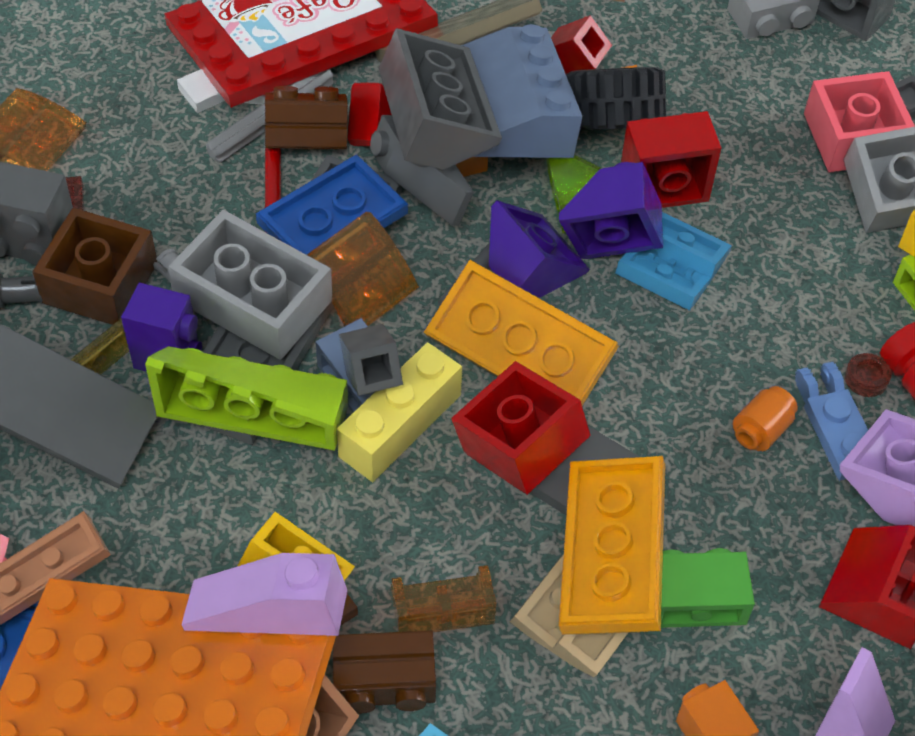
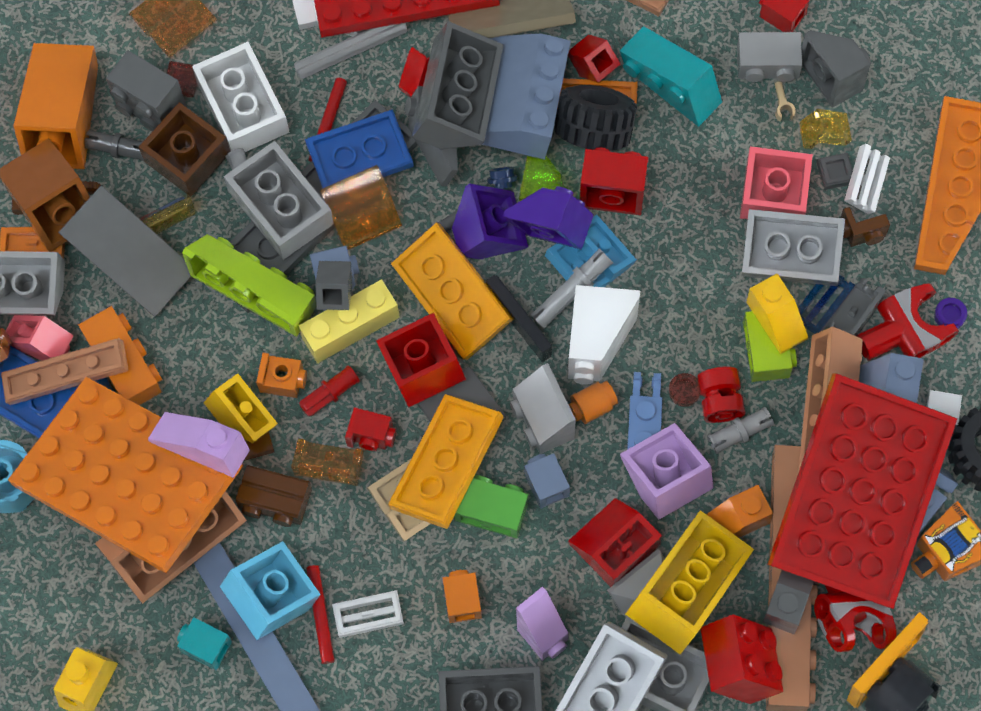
camera: 25 degrees right, 15 degrees up
dark purple brick [121,282,202,372] -> none
reddish brown brick [265,86,348,149] -> none
none -> orange brick [78,306,162,405]
none -> white brick [192,42,290,152]
none -> orange brick [256,353,307,398]
none -> red axle [299,365,360,417]
none -> red brick [345,407,397,451]
none -> black tile [486,274,552,363]
none -> dark blue plate [487,167,518,189]
none -> light grey slope [510,363,576,454]
none -> sand blue brick [524,453,570,509]
none -> light grey pin [531,248,613,329]
none -> white slope [568,285,640,384]
none -> teal wedge [620,26,722,127]
none -> tan hand [775,82,795,121]
none -> clear yellow bracket [799,109,852,149]

